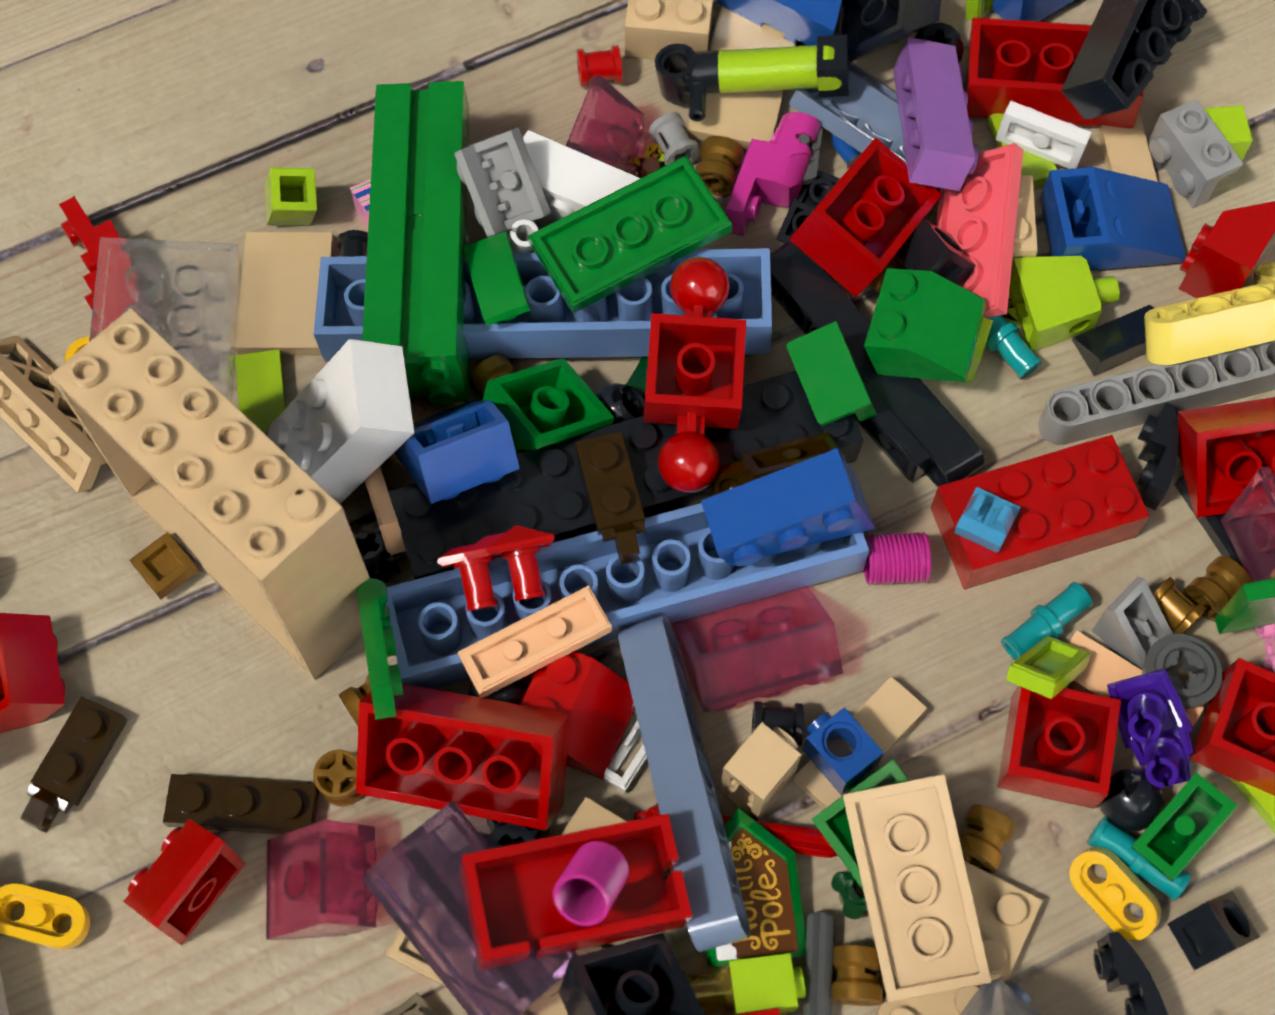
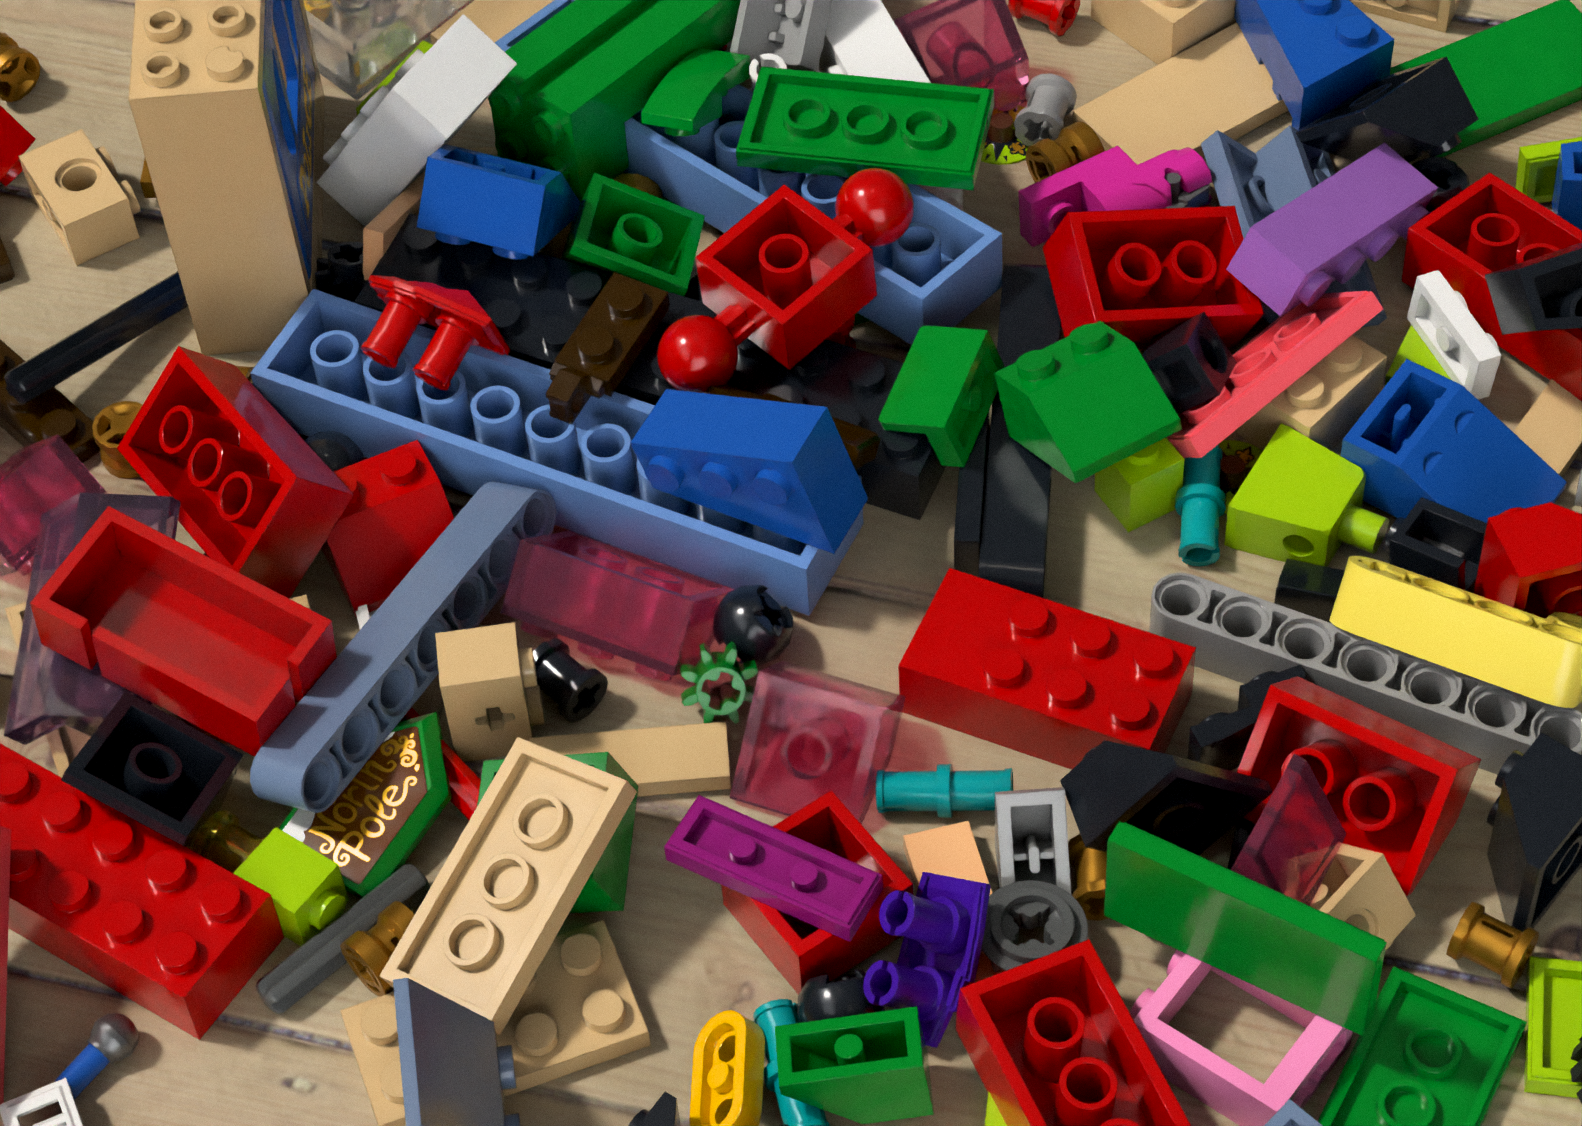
camera: 45 degrees right, 15 degrees down
green plate [357,579,403,720] -> none
light nougat tile [457,585,612,698] -> none
dark pink piece [553,842,629,926] -> none
piece [654,34,849,122] -> none
blue brick [803,707,884,795] -> none
dark pink piece [864,532,931,586] -> none
dark azure tile [954,487,1020,553] -> none
pearl gold wheel [958,804,1017,873] -> none
lime tile [1006,636,1091,699] -> none
none -> black axle [4,271,188,403]
none -> tan brick [18,129,141,266]
none -> magenta tile [664,795,883,942]
none -> green gear [680,642,759,724]
none -> black piece [712,585,794,665]
none -> clear pink slope [729,661,906,825]
none -> black slope [1060,740,1273,856]
none -> black window [1385,497,1487,593]

